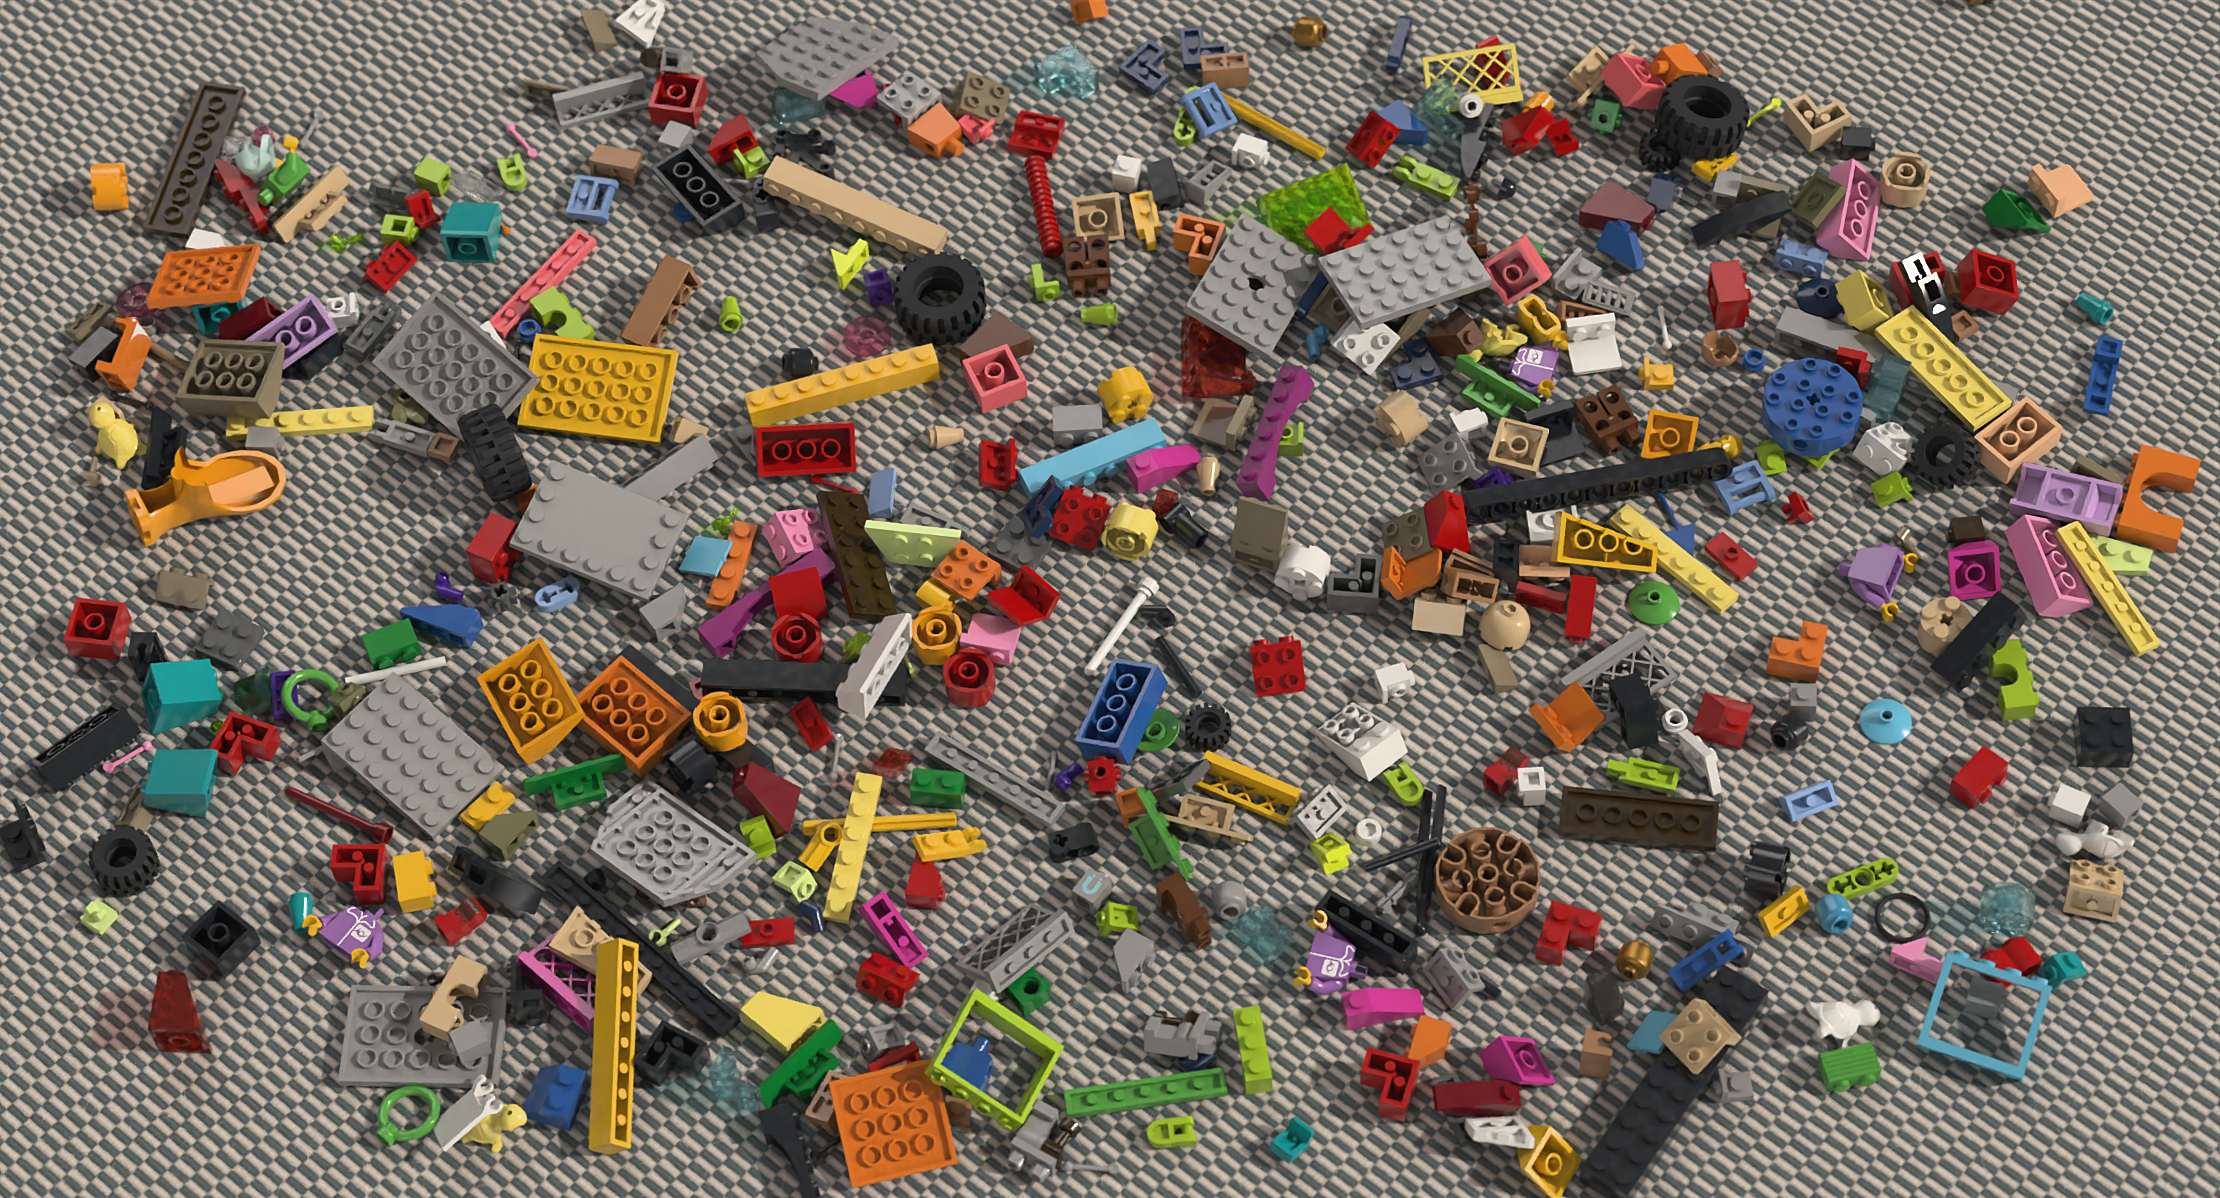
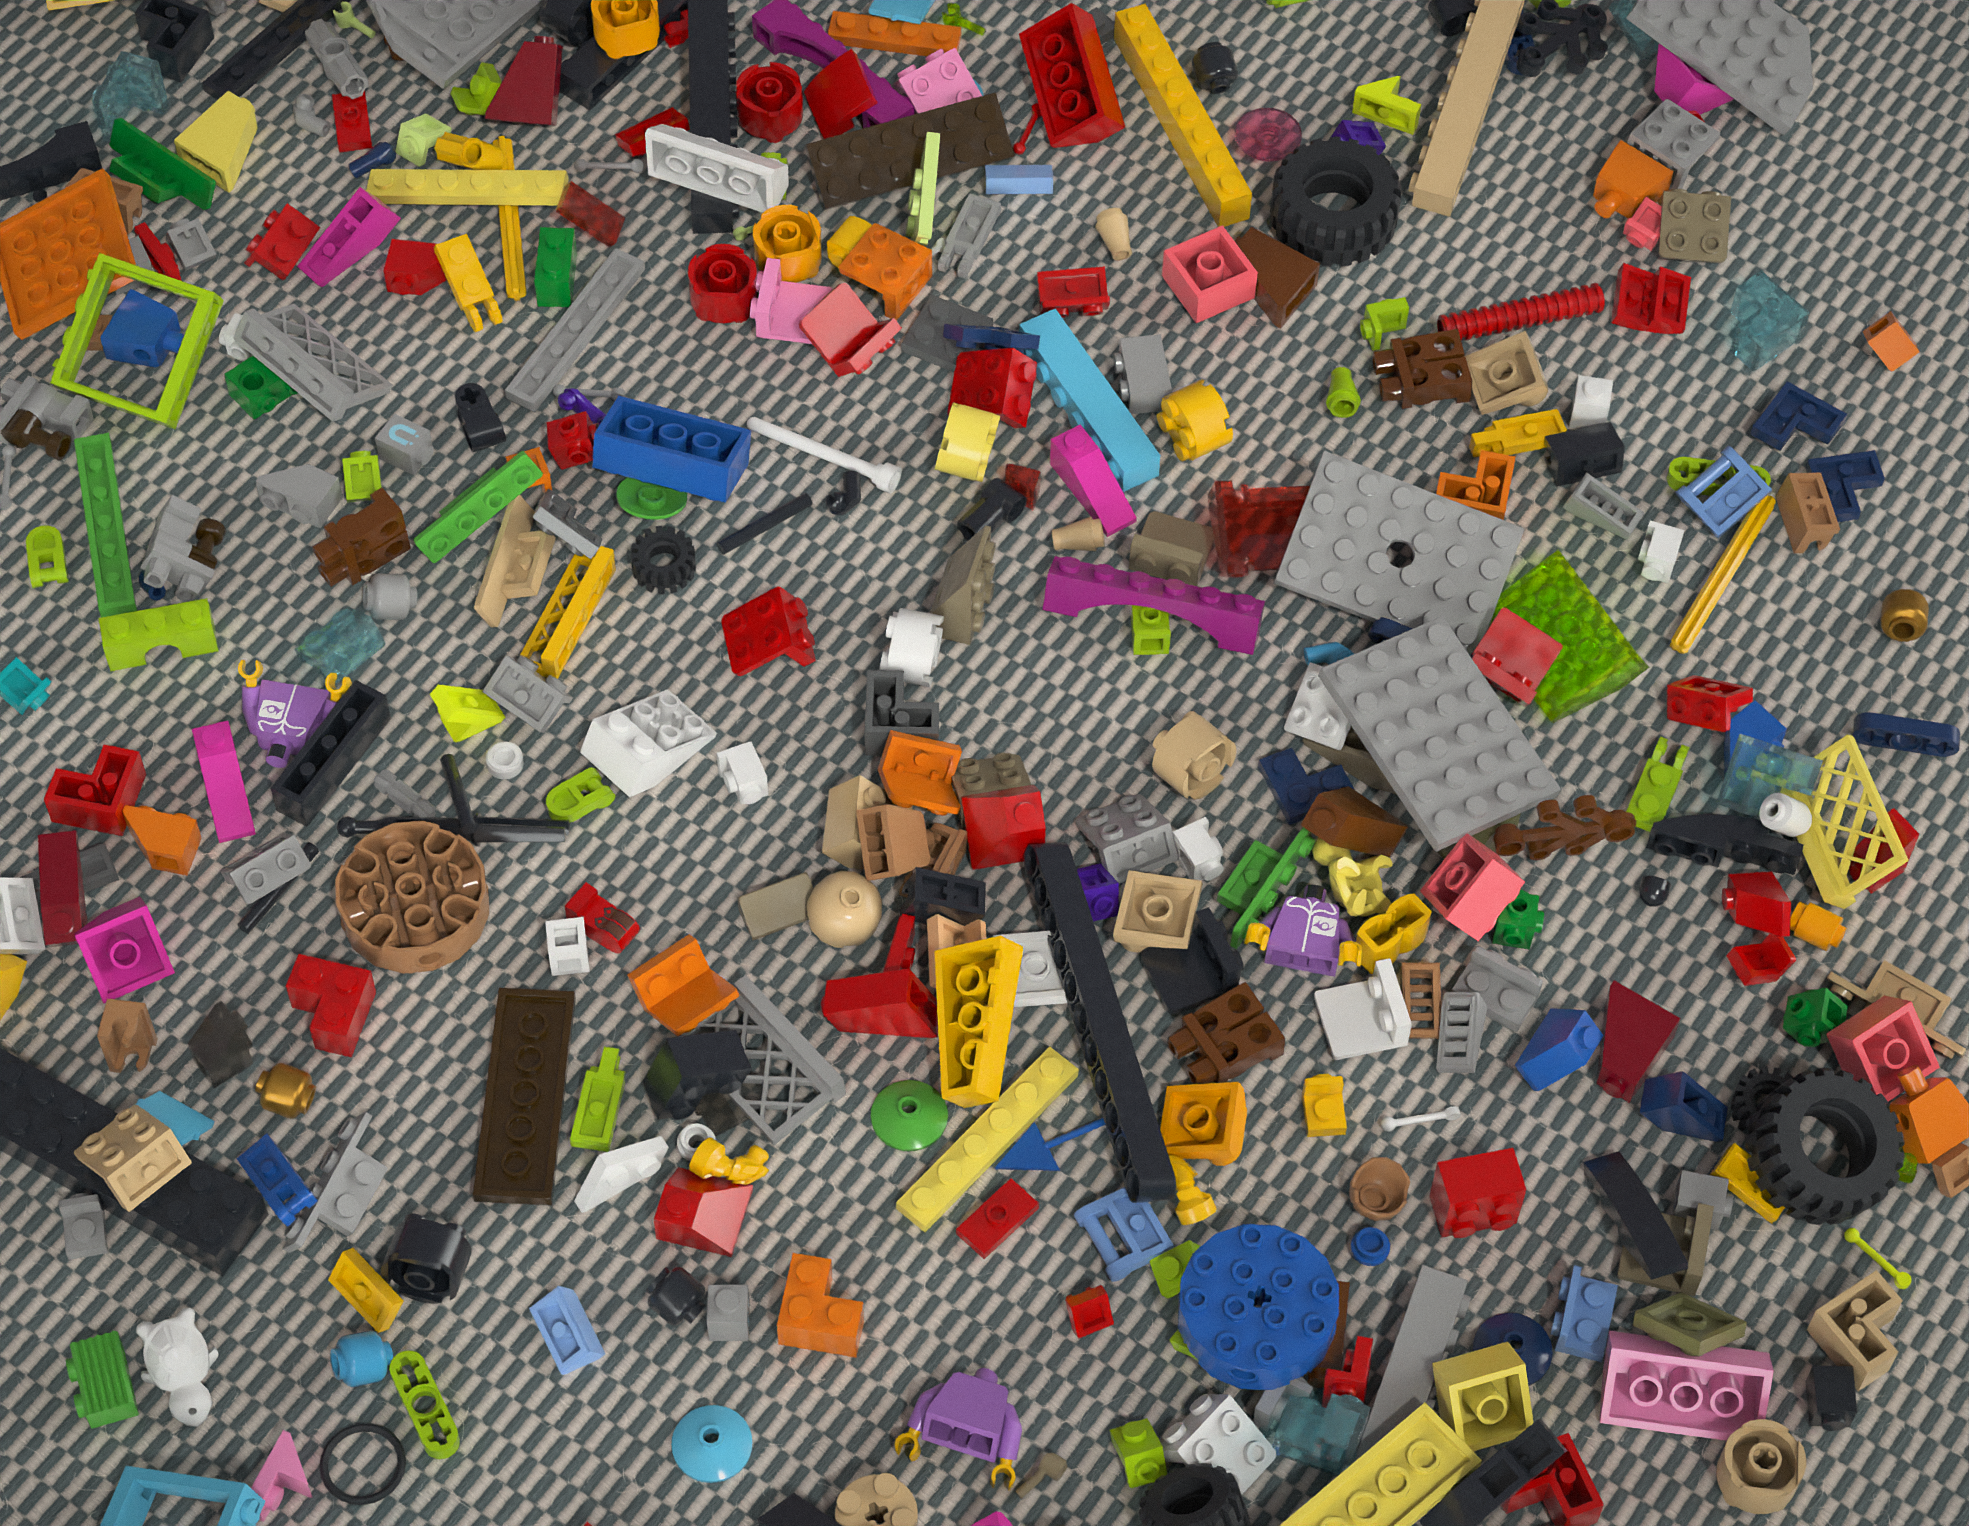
camera: 80 degrees right, 0 degrees up
none -> yellow arm [689,1137,769,1185]

